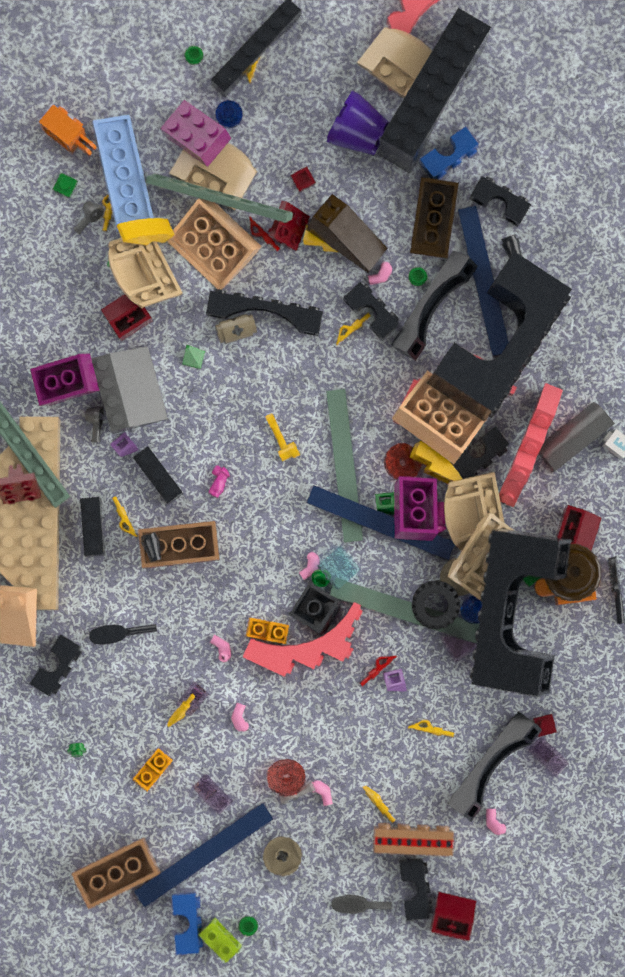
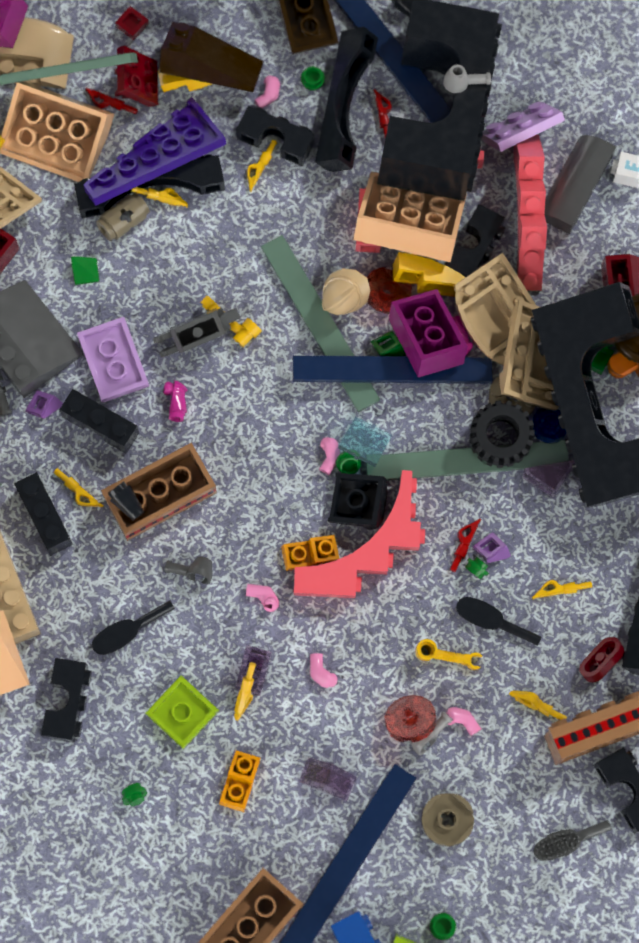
camera: 20 degrees left, 10 degrees down
none -> lavender plate [77,317,149,403]
none -> dark purple wing [83,97,226,206]
none -> yellow hand [131,187,188,207]
none -> lime plate [145,675,219,750]
none -> dark grey hinge [152,308,240,358]
none -> dark grey bar [164,556,213,584]
none -> tan piece [322,268,371,315]
none -> red hand [373,89,392,138]
none -> yellow brick [415,639,482,670]
none -> light grey bar [443,65,491,93]
none -> black piece [456,597,542,646]
none -> green plate [465,557,489,580]
none -> lavender plate [481,102,565,152]
none -> dark red plate [579,637,624,683]

